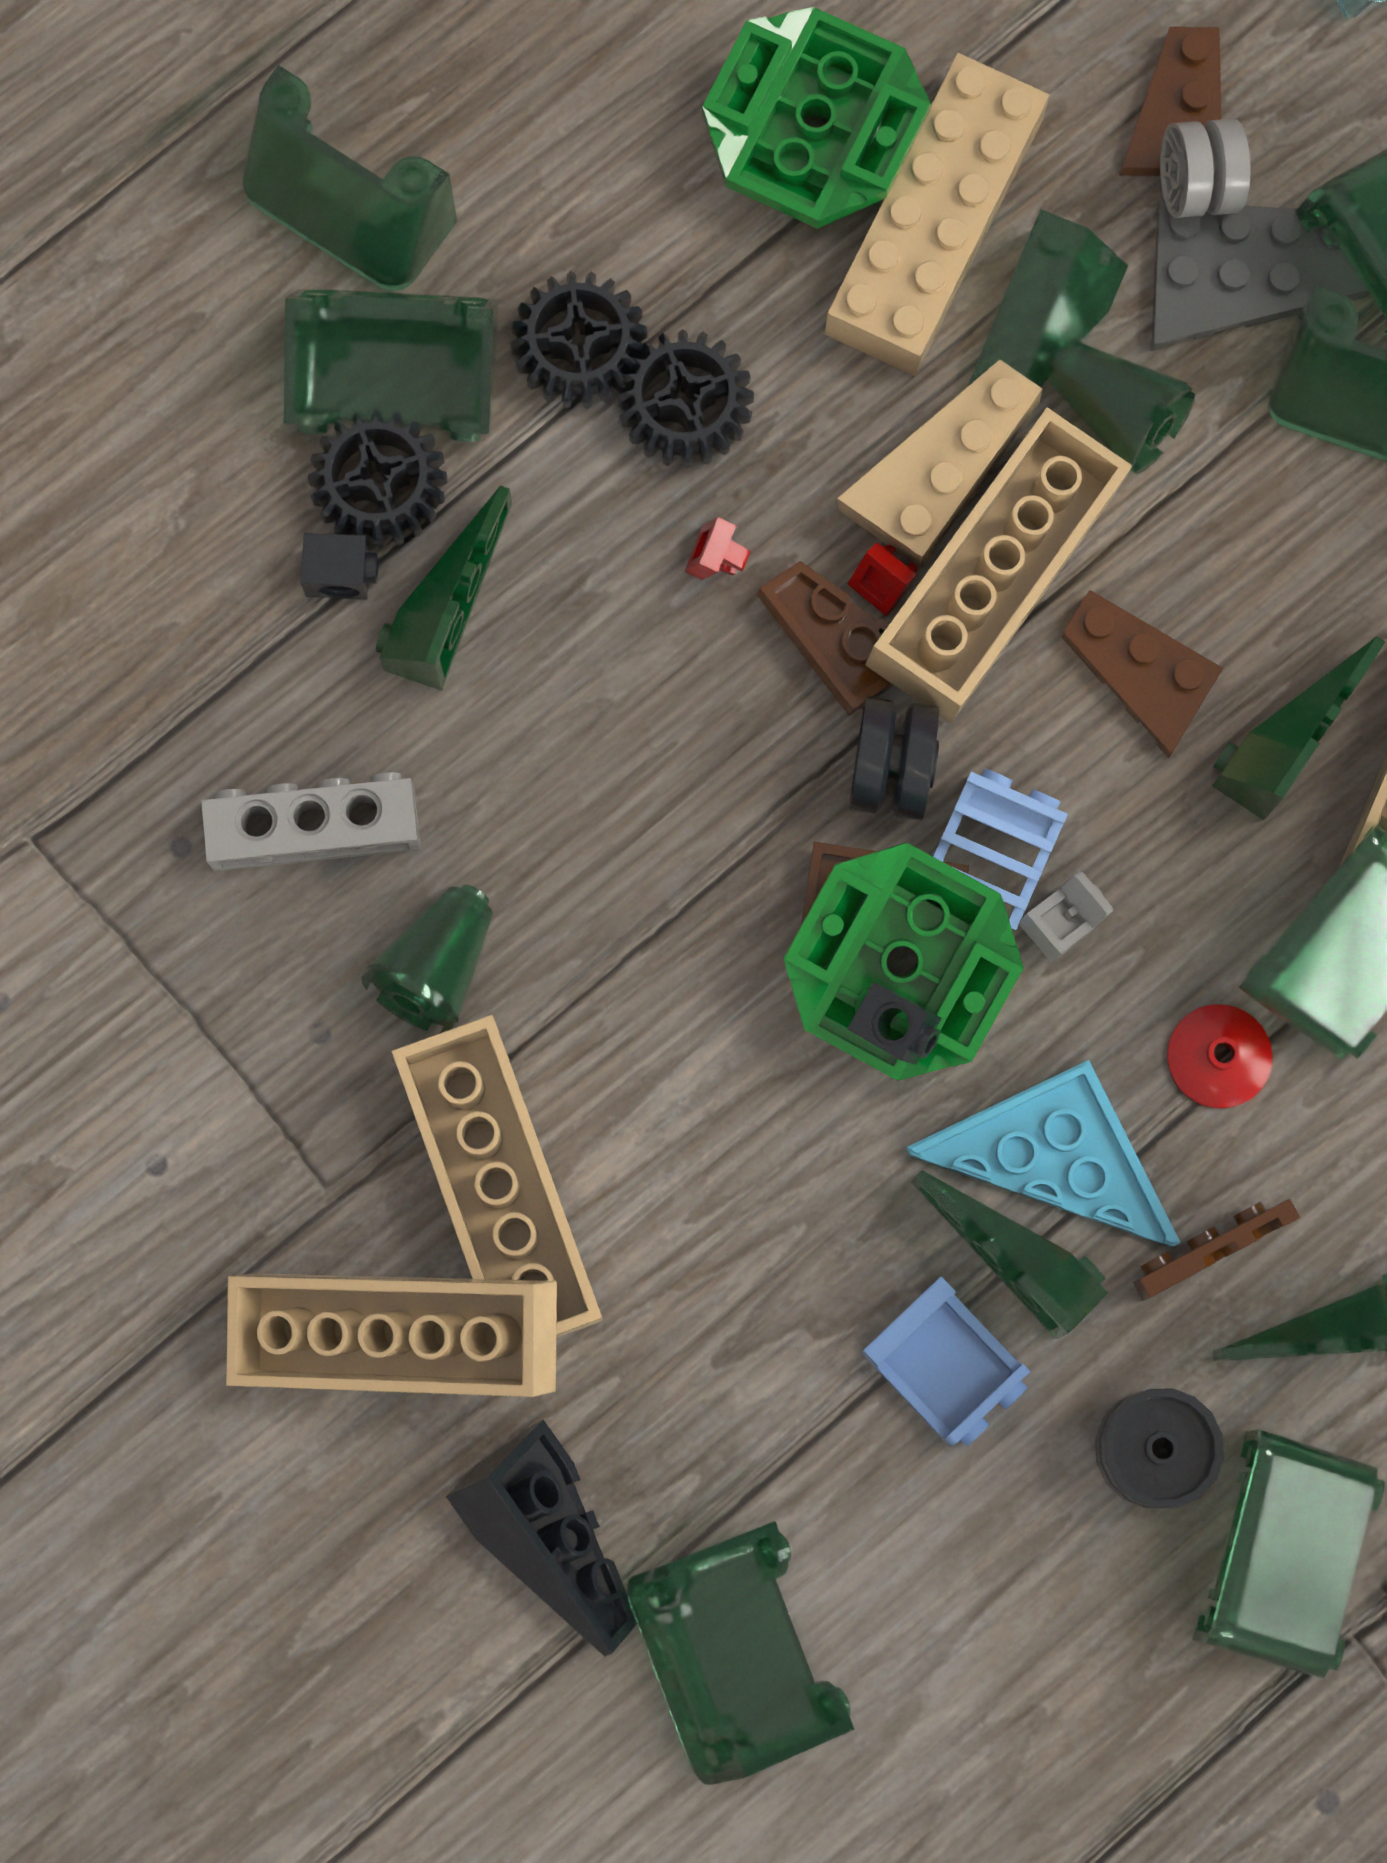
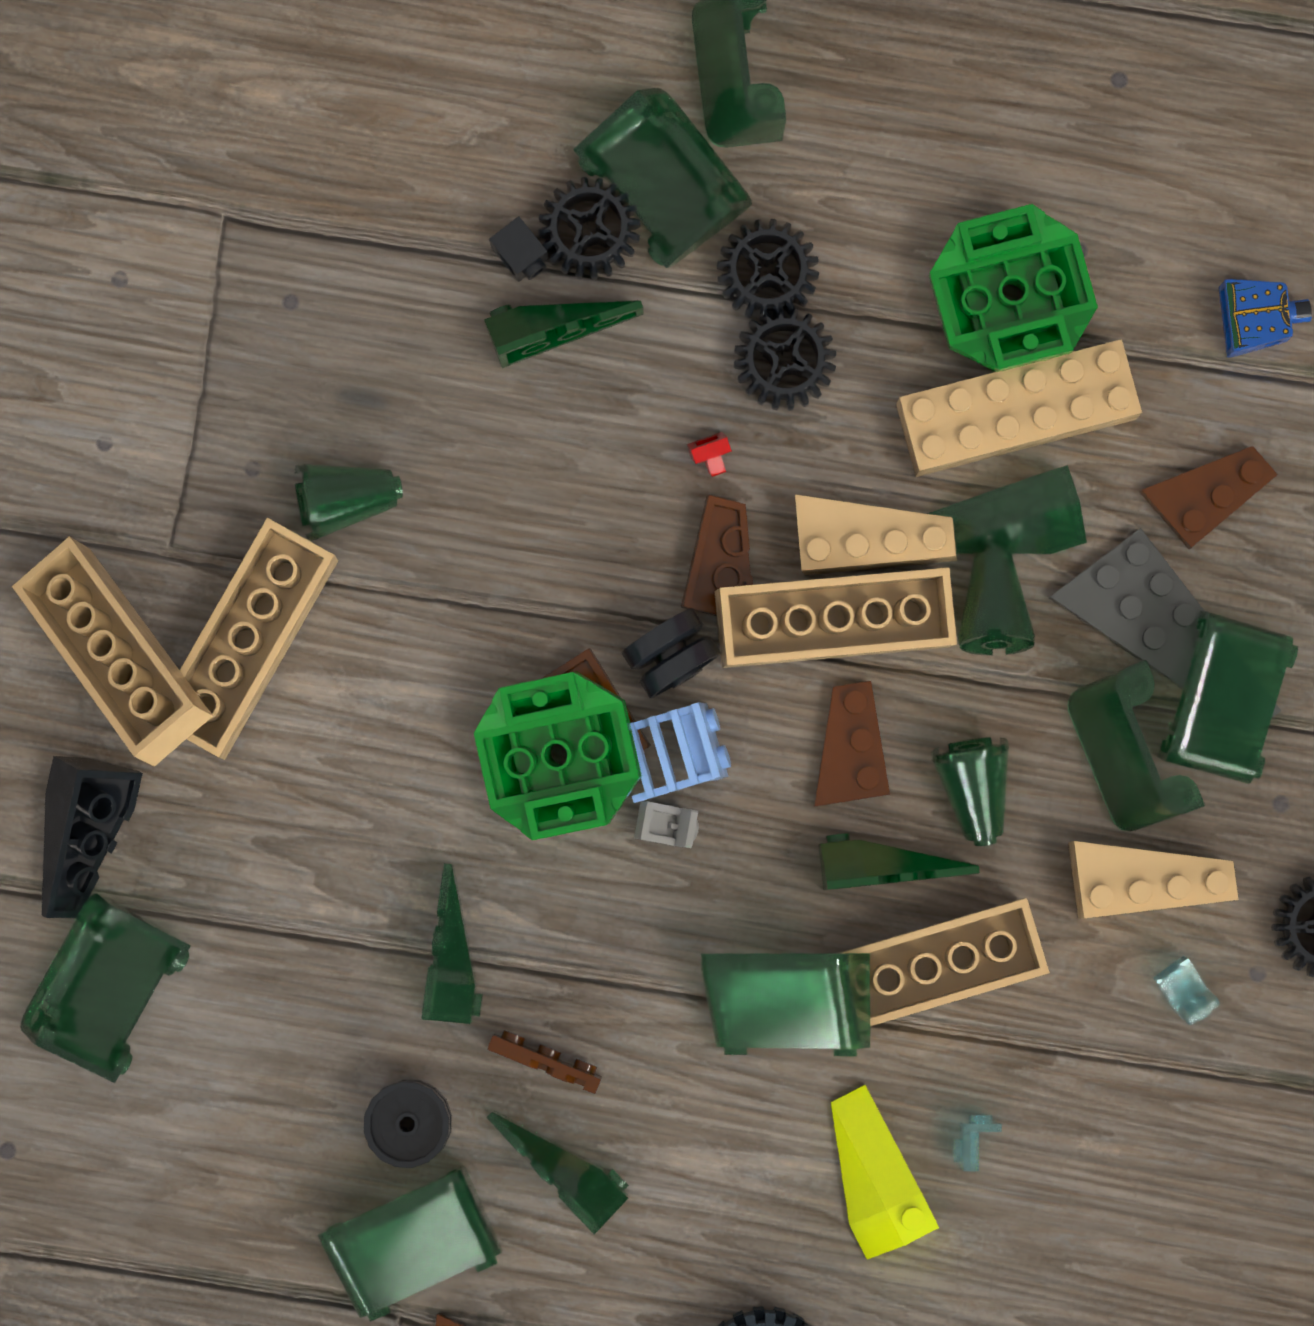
camera: 50 degrees right, 5 degrees up
light grey brick [201,772,421,872] -> none
red tile [847,542,918,616] -> none
black brick [847,982,942,1065] -> none
medium blue panel [861,1276,1031,1447] -> none
medium azure tile [906,1060,1181,1248] -> none
light grey wheel [1160,119,1251,218] -> none
red dish [1167,1004,1273,1109] -> none
none -> clear green cone [931,737,1009,846]

